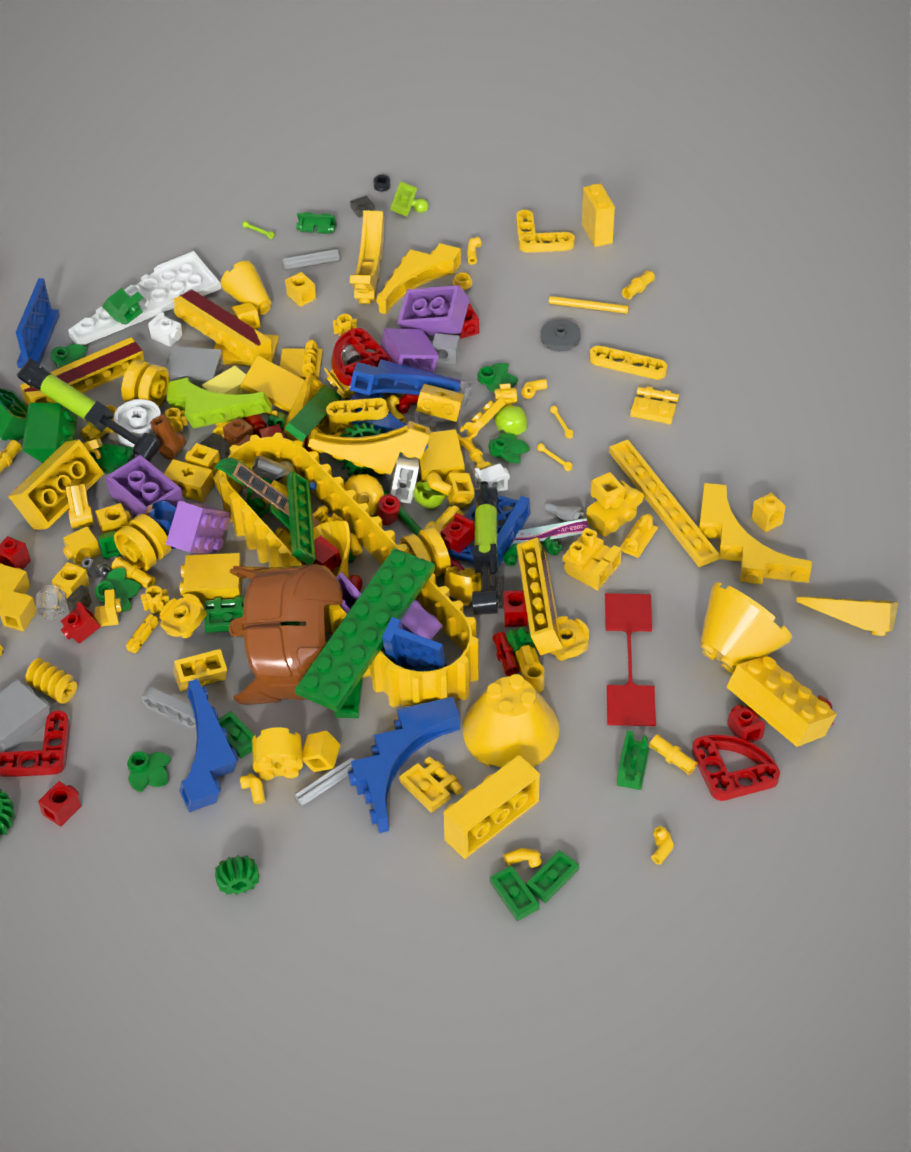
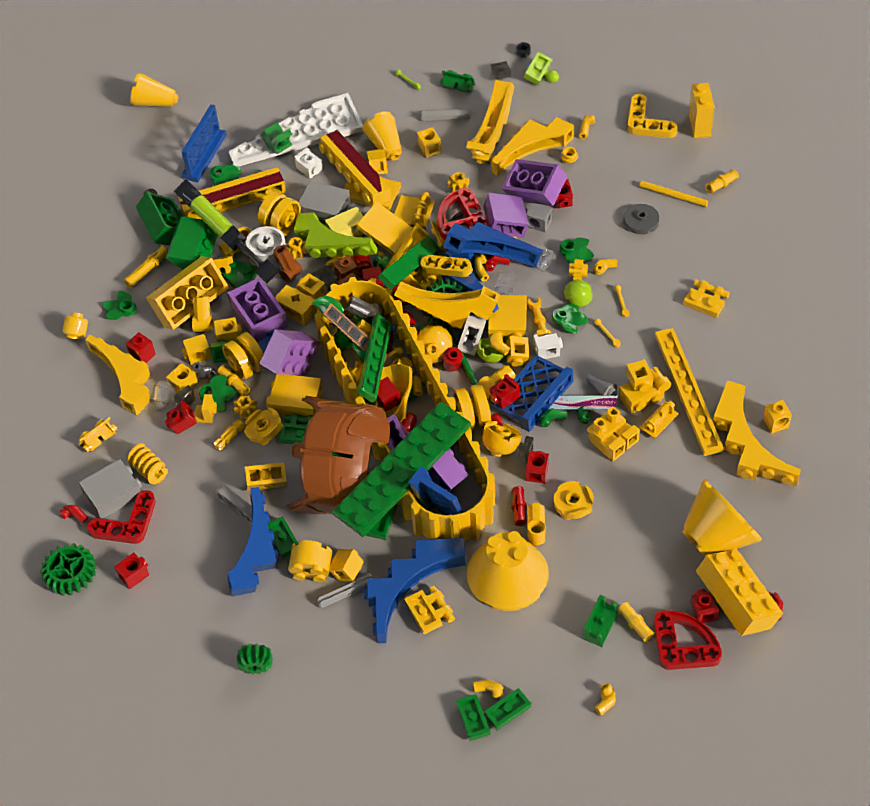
camera: 15 degrees right, 5 degrees up
green plate [127,751,172,792] -> none
blue hair [145,501,176,535] -> none
yellow arm [240,773,265,804] -> none
yellow brick [416,384,465,422] -> none
yellow brick [443,755,540,859] -> none
yellow plate [460,397,506,440] -> none
black piece [472,481,498,615] -> none
green tile [506,627,536,653] -> none
yellow brick [517,537,563,656] -> none
yellow beam [589,346,667,380] -> none
red hinge [605,593,656,726] -> none
yellow wedge [796,596,898,636] -> none

